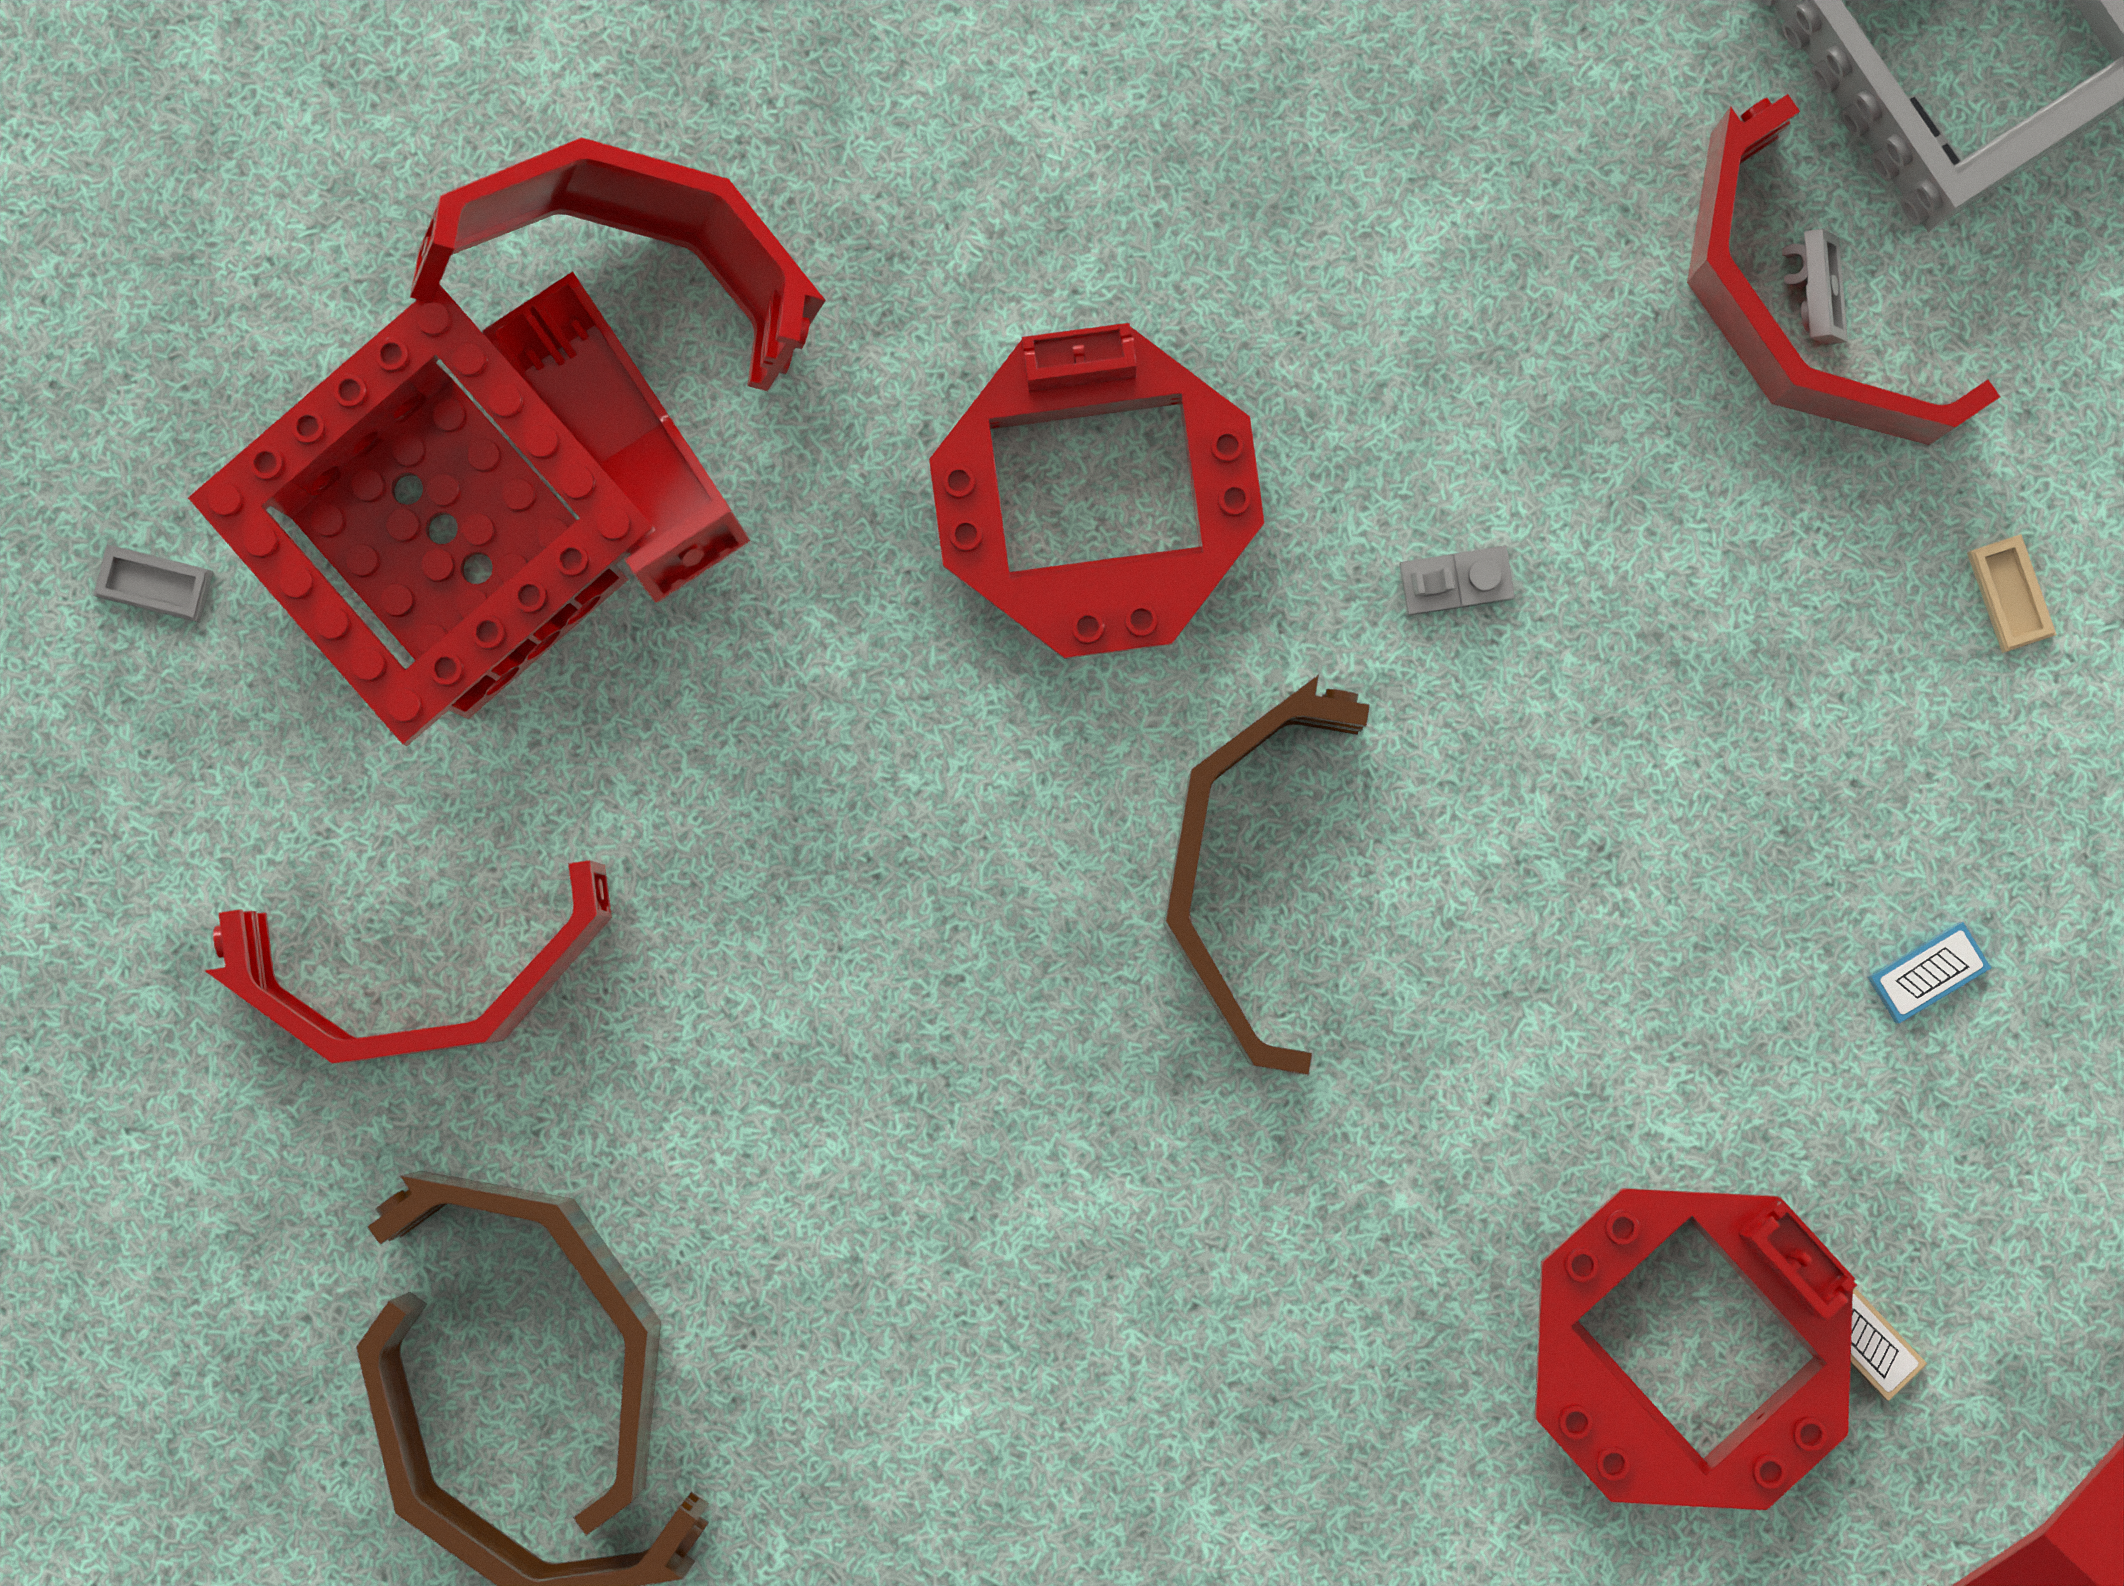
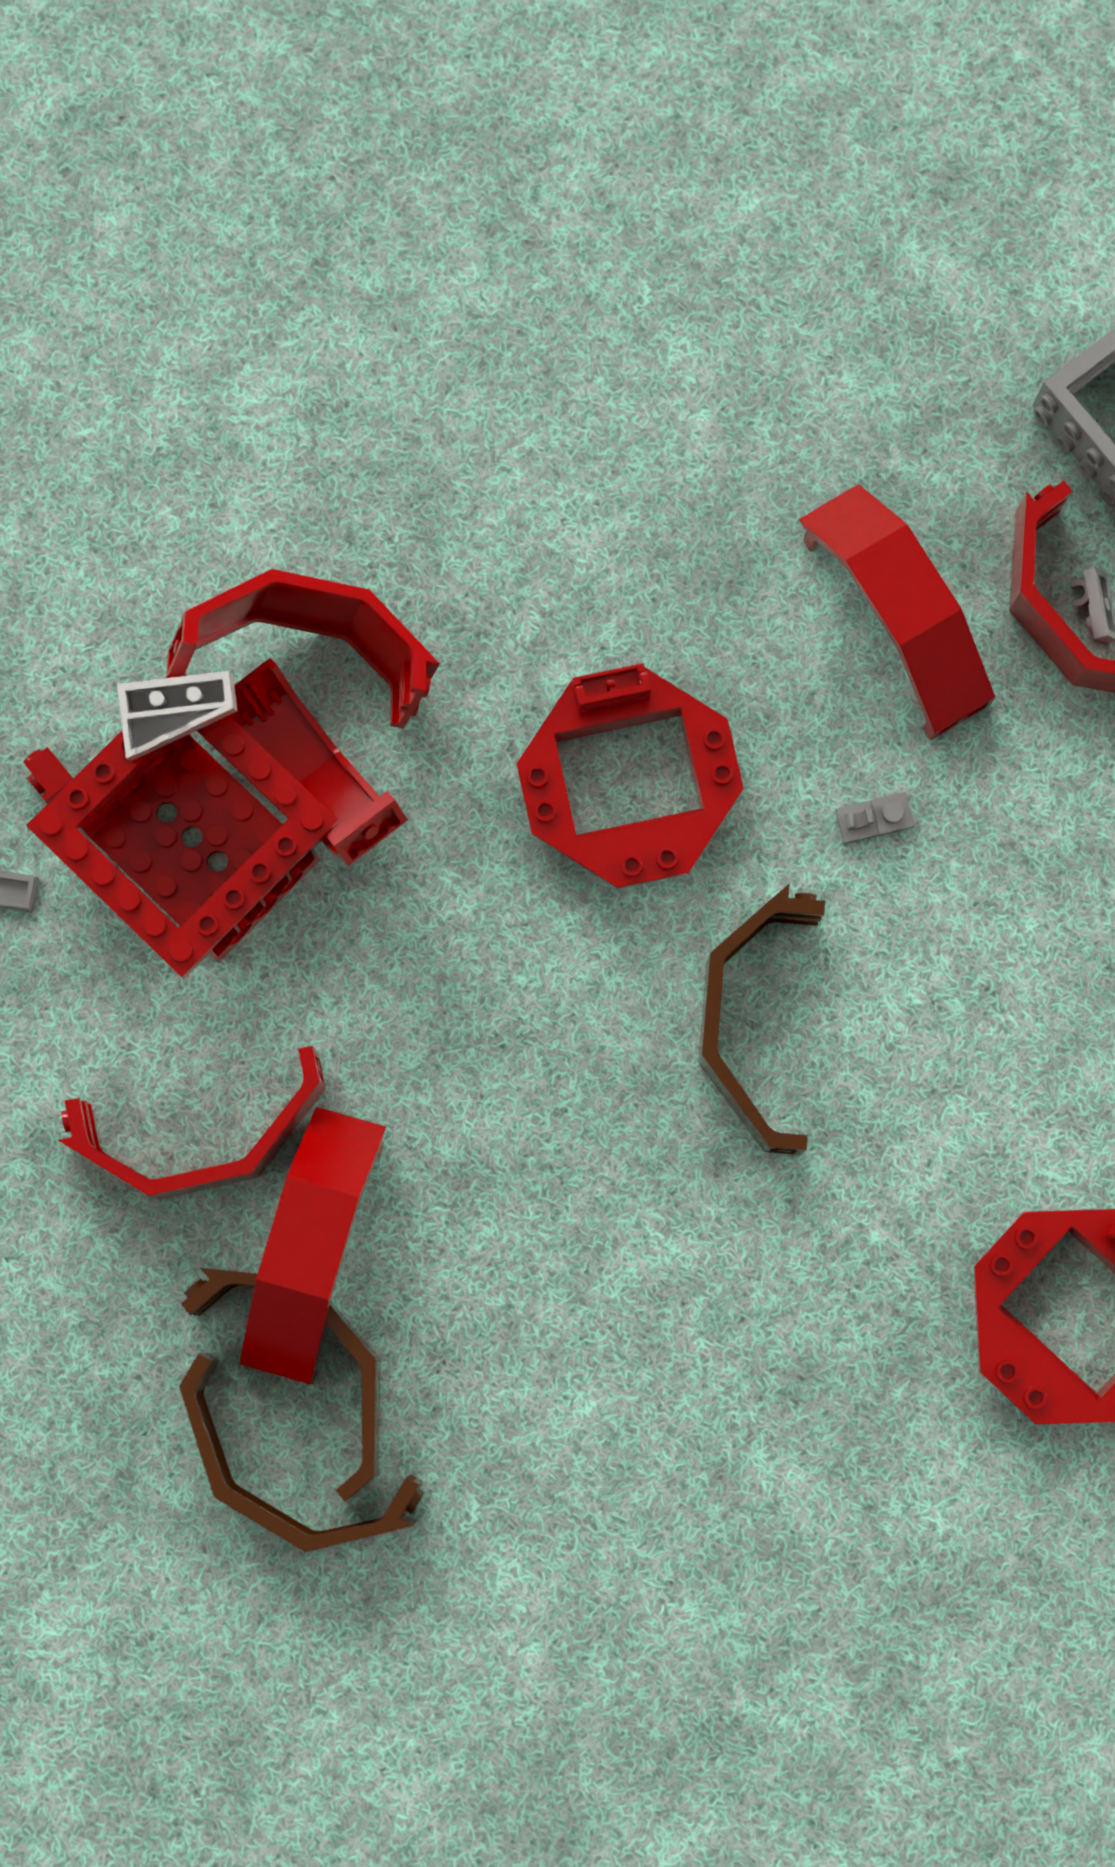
camera: 10 degrees left, 5 degrees down
none -> red brick [23,747,73,804]
none -> white wedge [117,671,237,761]
none -> red panel [239,1107,386,1385]
none -> red panel [799,484,995,741]

